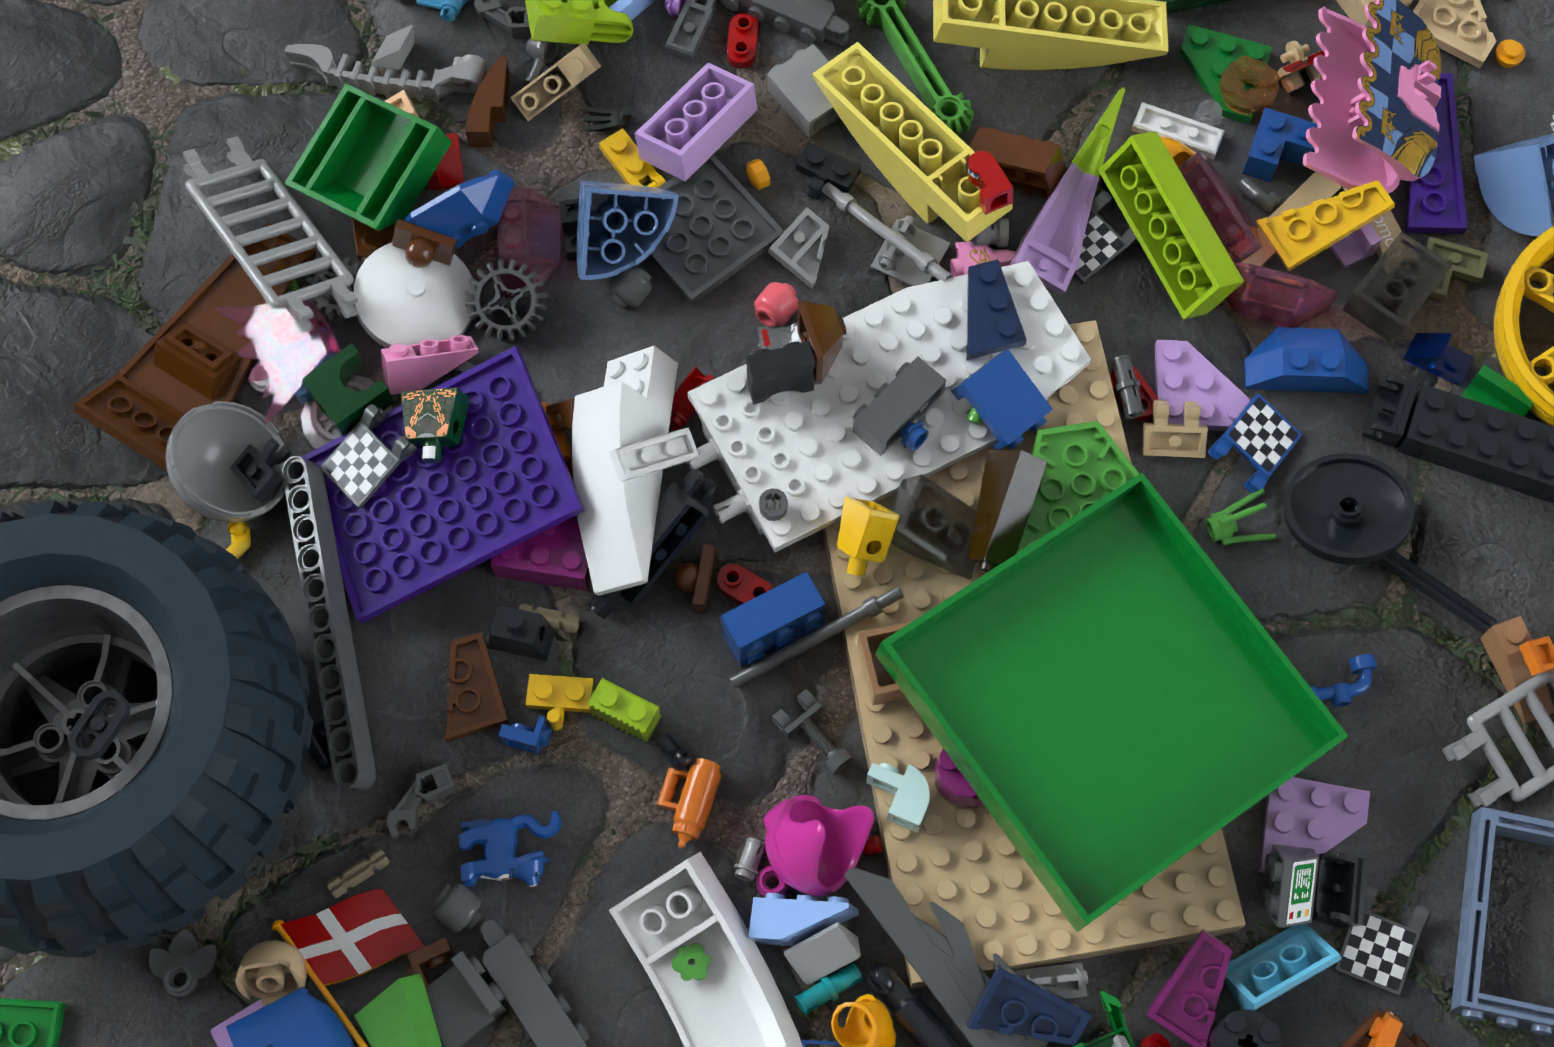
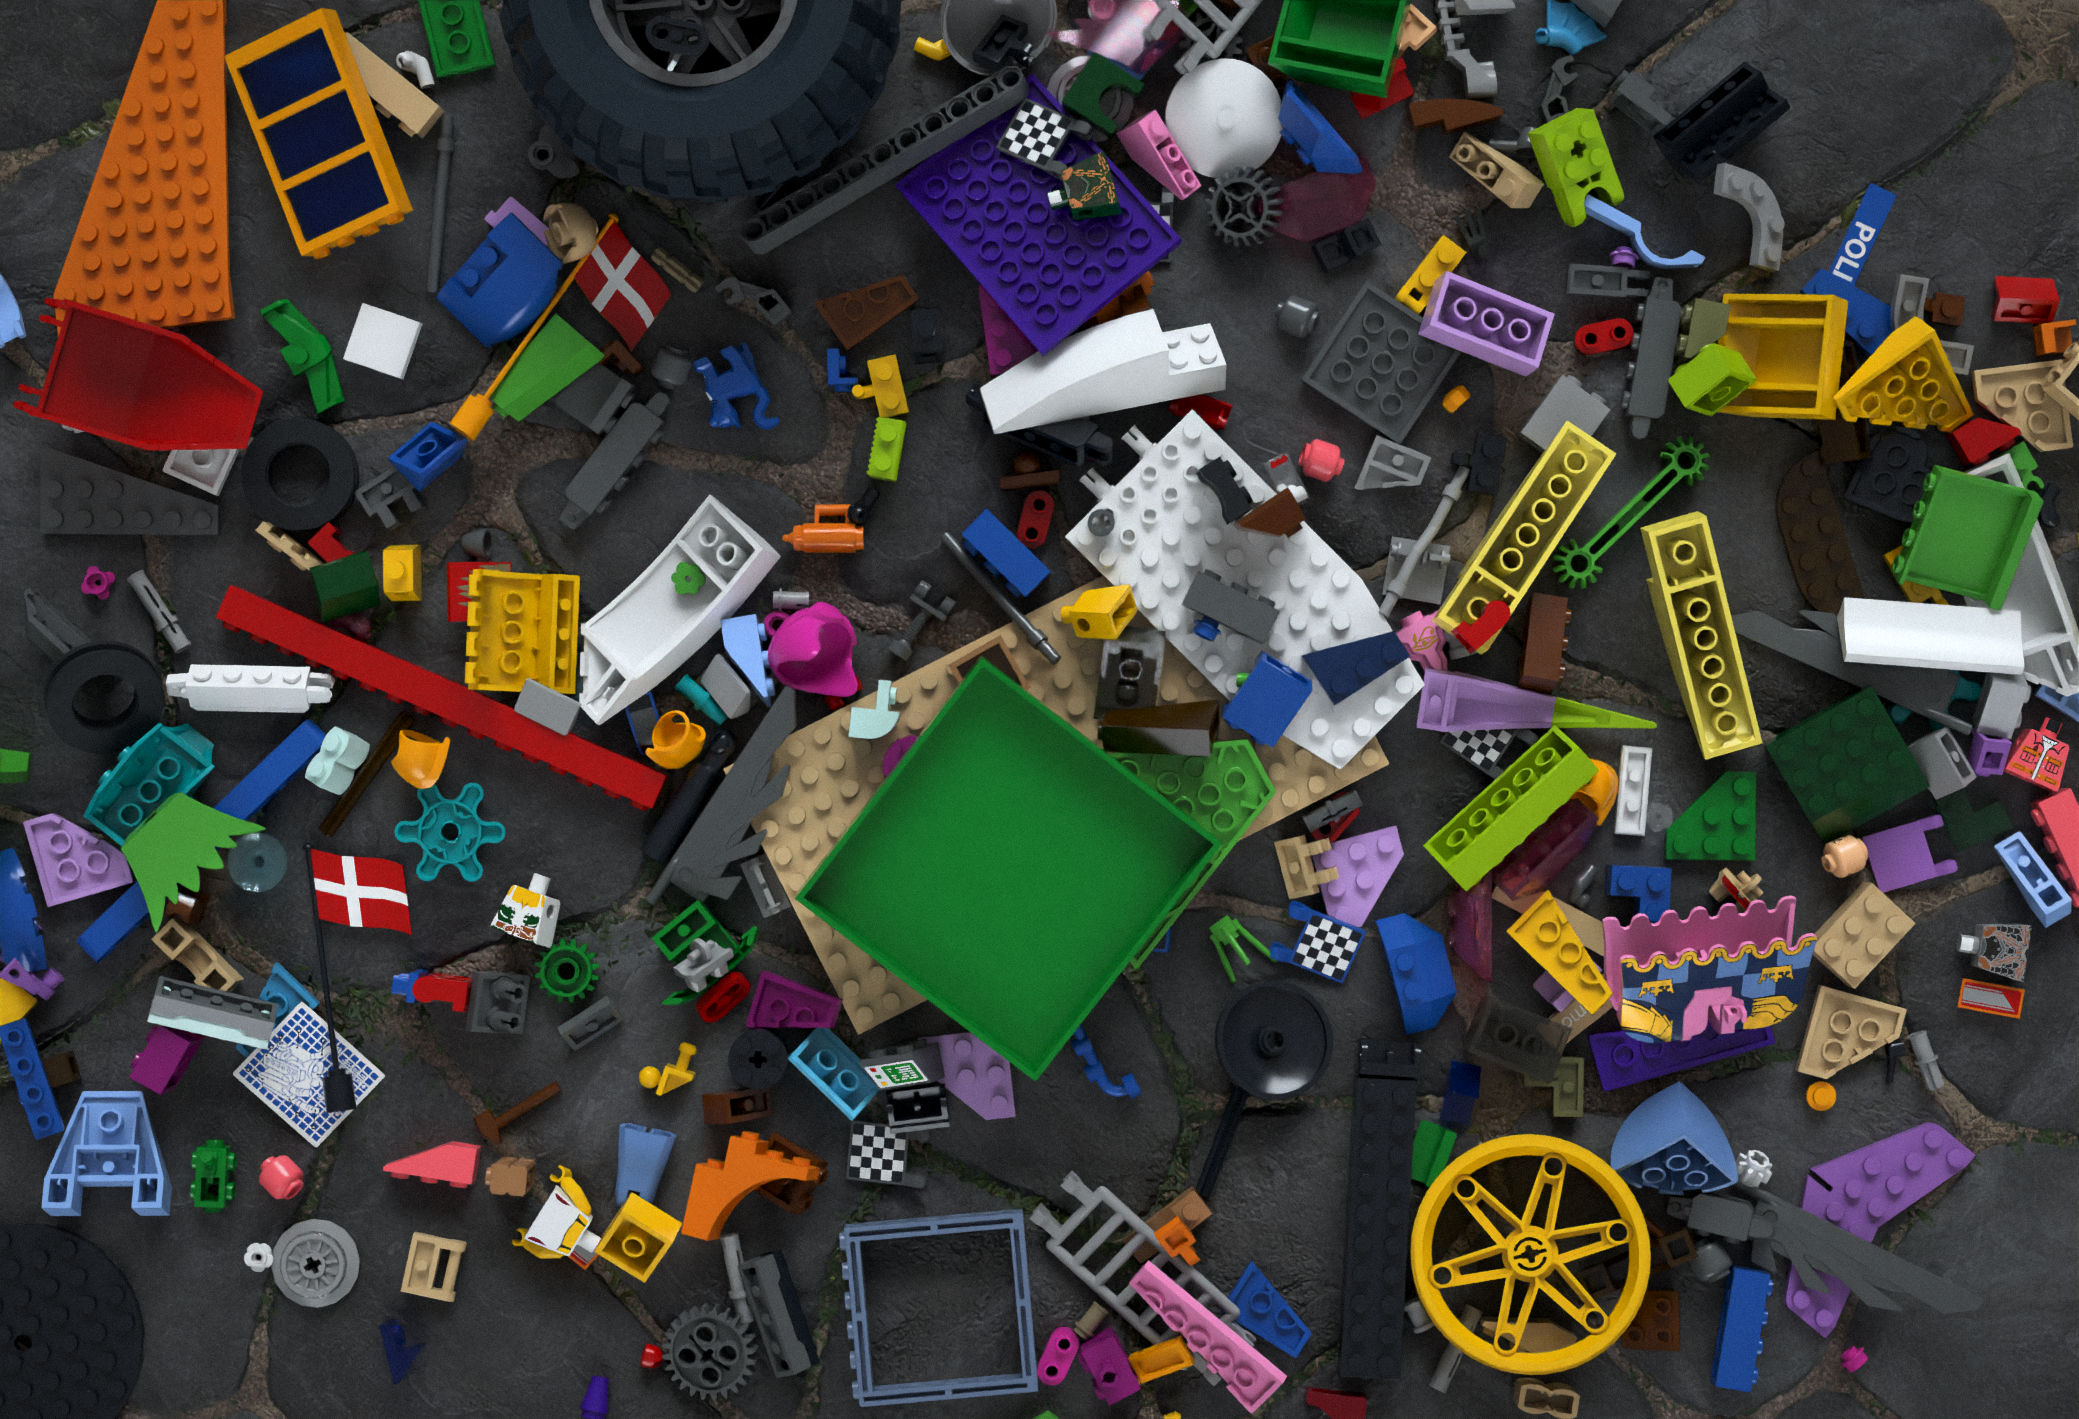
camera: 70 degrees right, 20 degrees up
reddish brown tile [392,219,456,268] -> none
dark tan axle [519,603,580,633] -> none
medium blue brick [577,180,679,280] -> none
white tile [609,427,700,483] -> none
dark blue wing [966,964,1092,1046] -> none
clear orange plate [1218,56,1279,115] -> none

